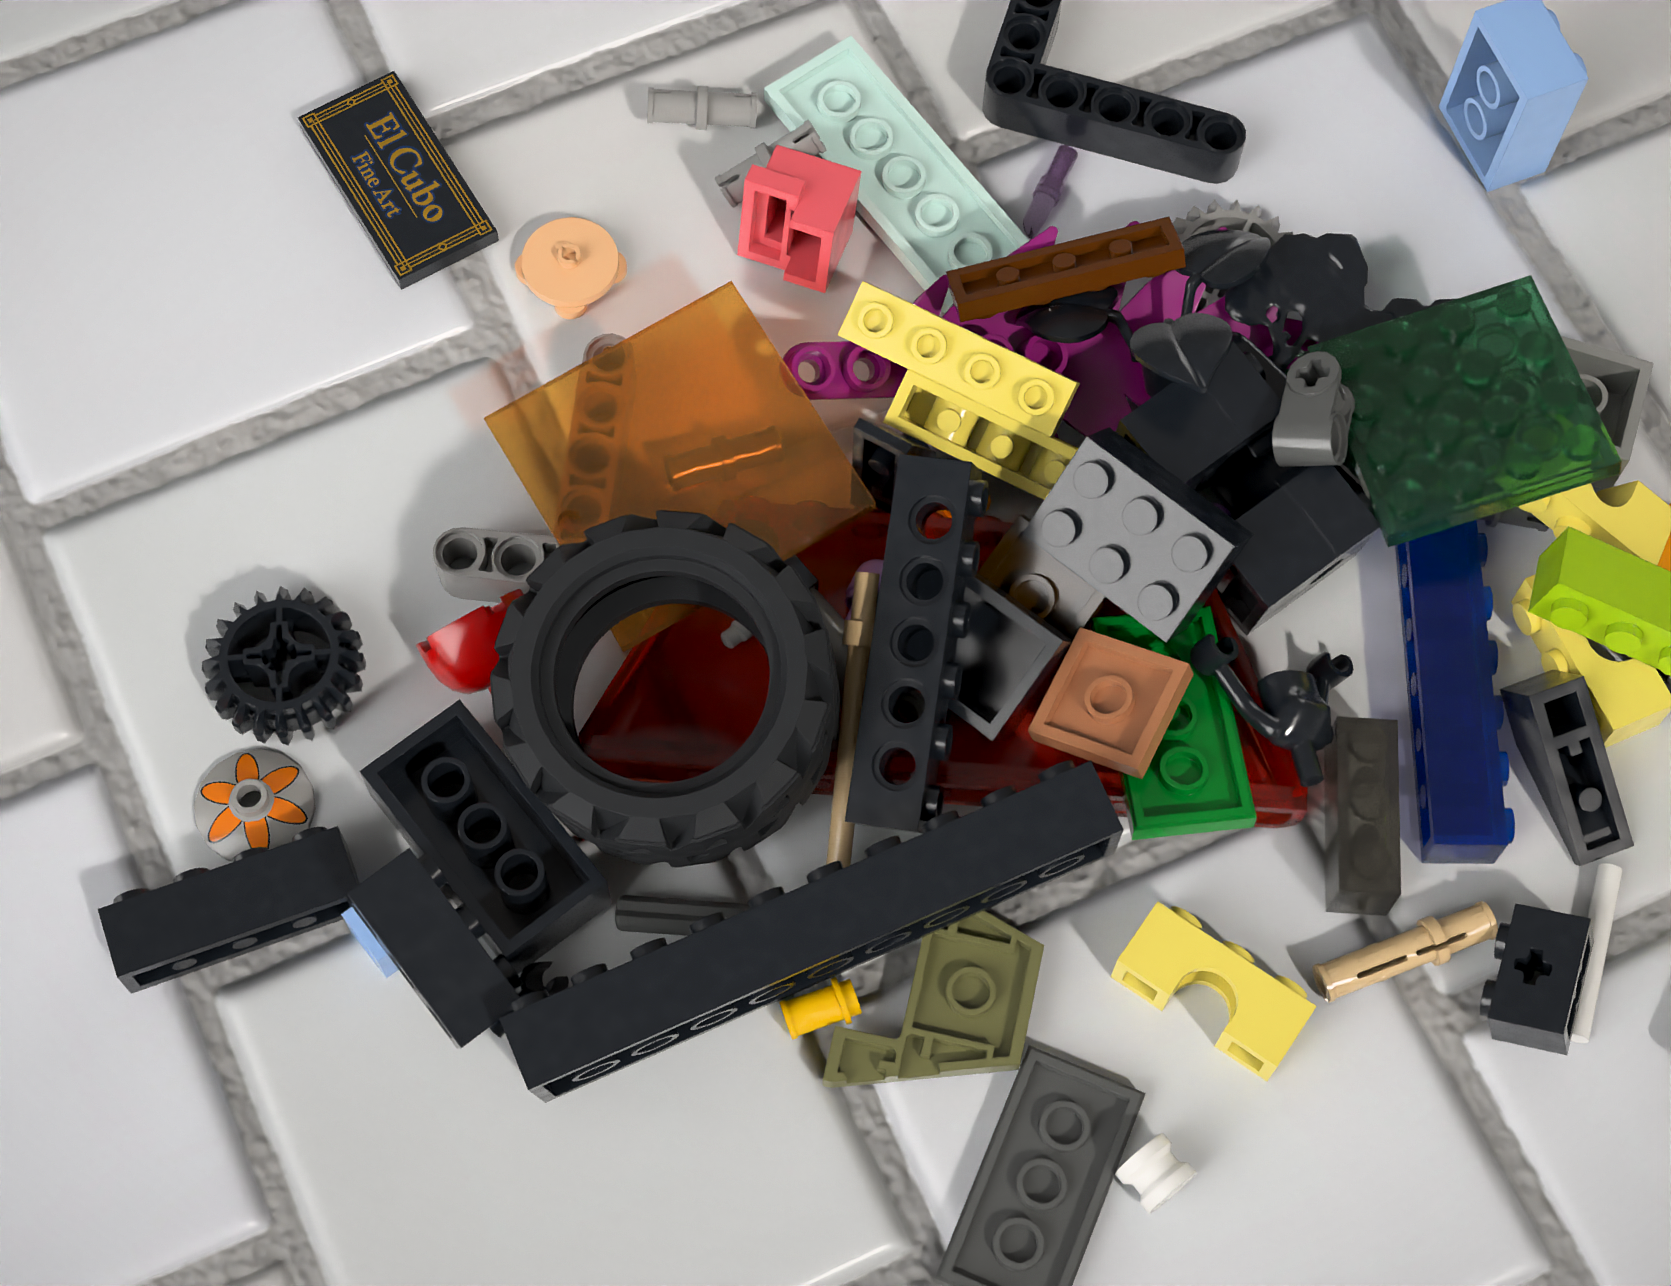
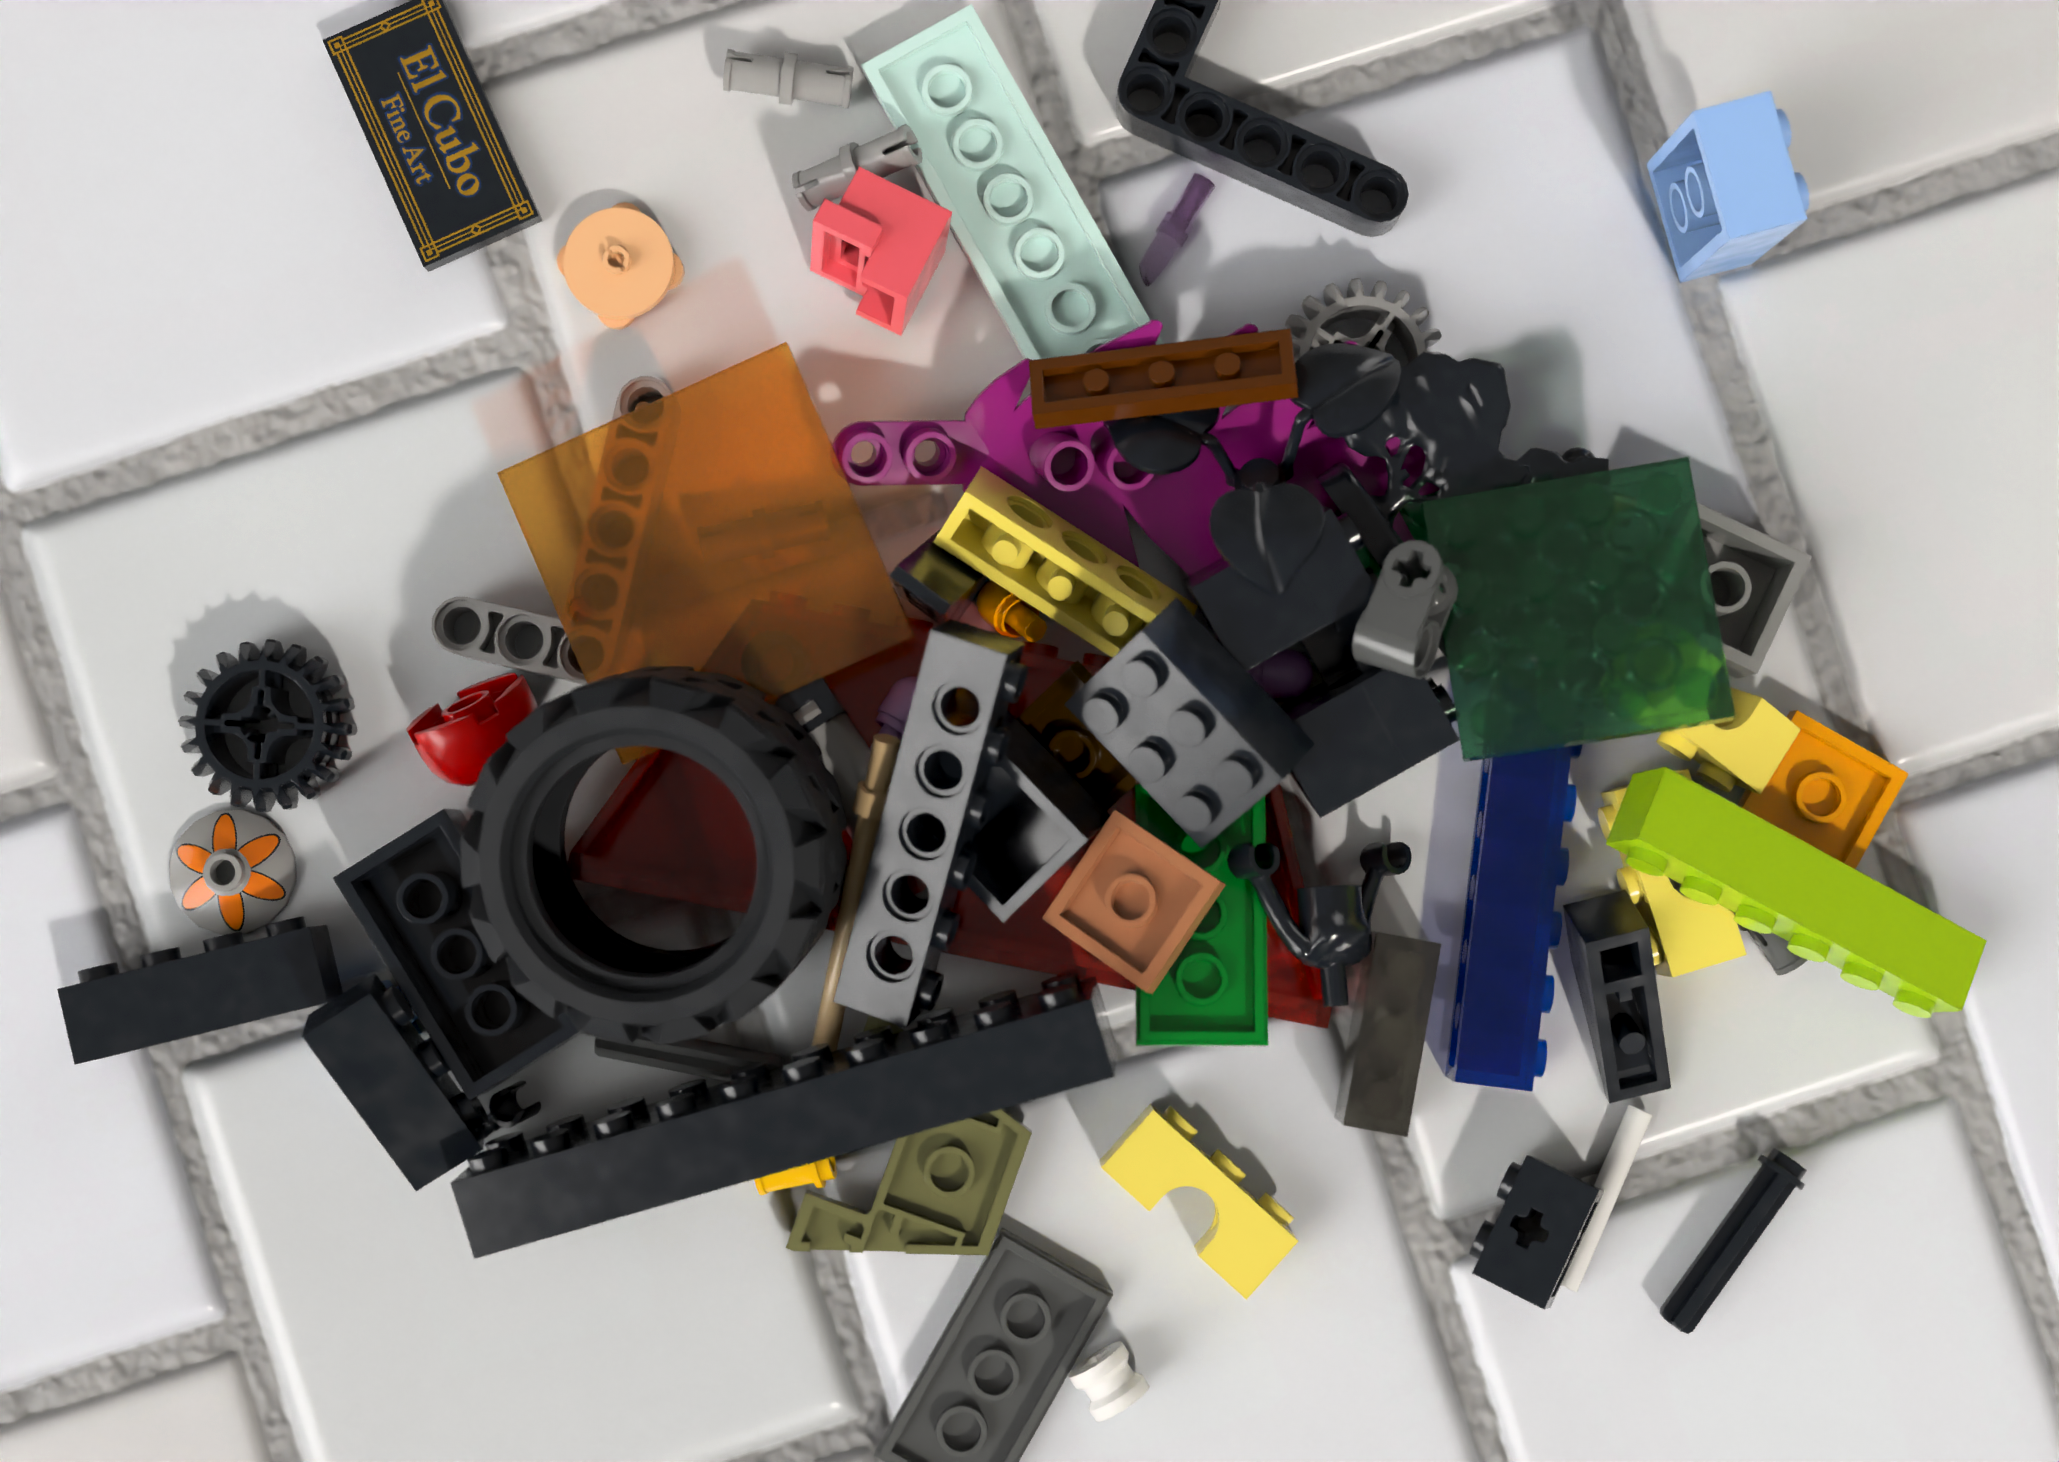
camera: 10 degrees right, 20 degrees up
light yellow brick [838,281,1080,437] -> none
tan pin [1312,901,1498,1003] -> none

